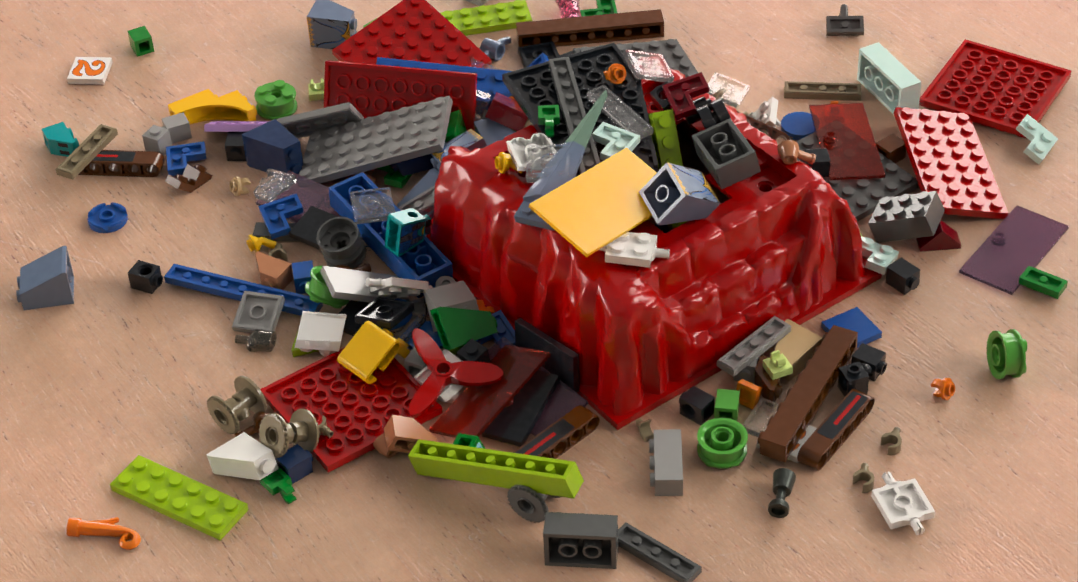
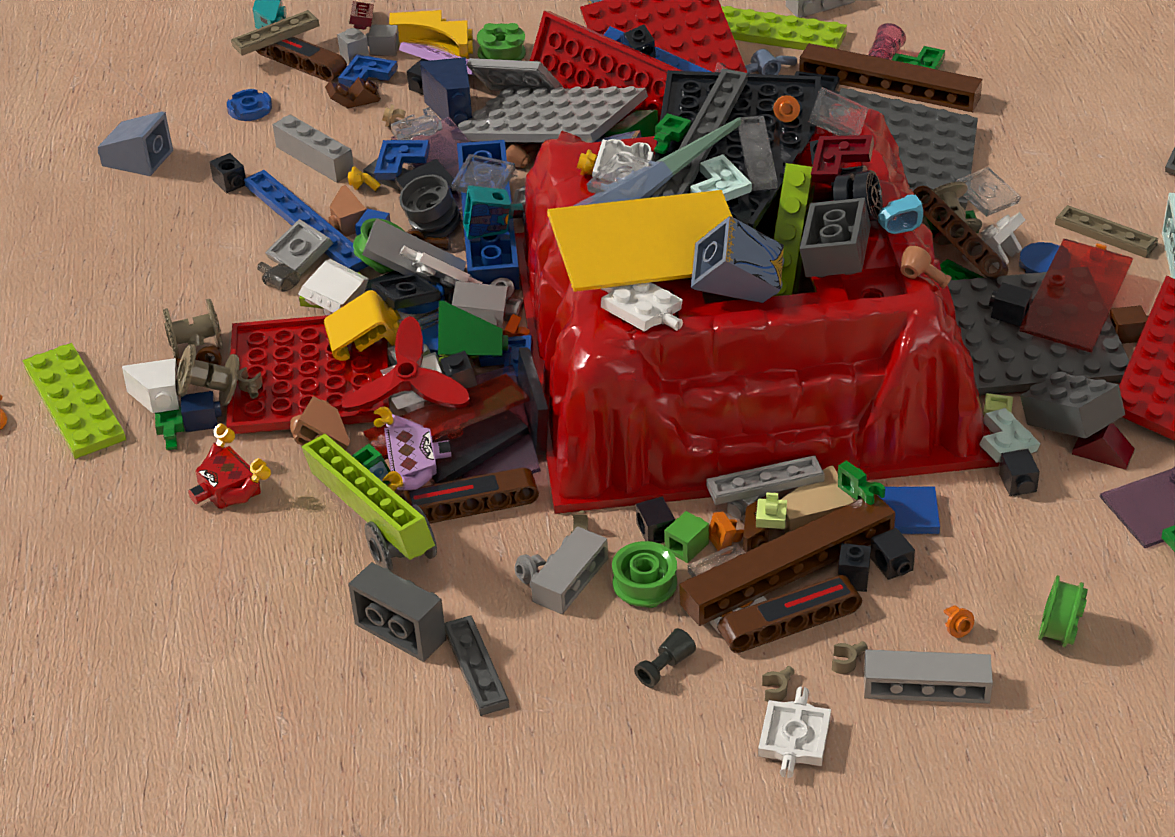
camera: 30 degrees right, 0 degrees up
dark tan piece [268,243,288,261] -> none
none -> red torso [188,423,271,509]
none -> light grey brick [272,114,354,183]
none -> dark red plate [349,1,374,30]
none -> lavender torso [374,407,451,491]
none -> light grey plate [515,554,546,584]
none -> black brick [623,24,656,58]
none -> green plate [838,460,885,505]
none -> light grey brick [864,650,993,704]
none -> medium azure rock [878,195,923,234]

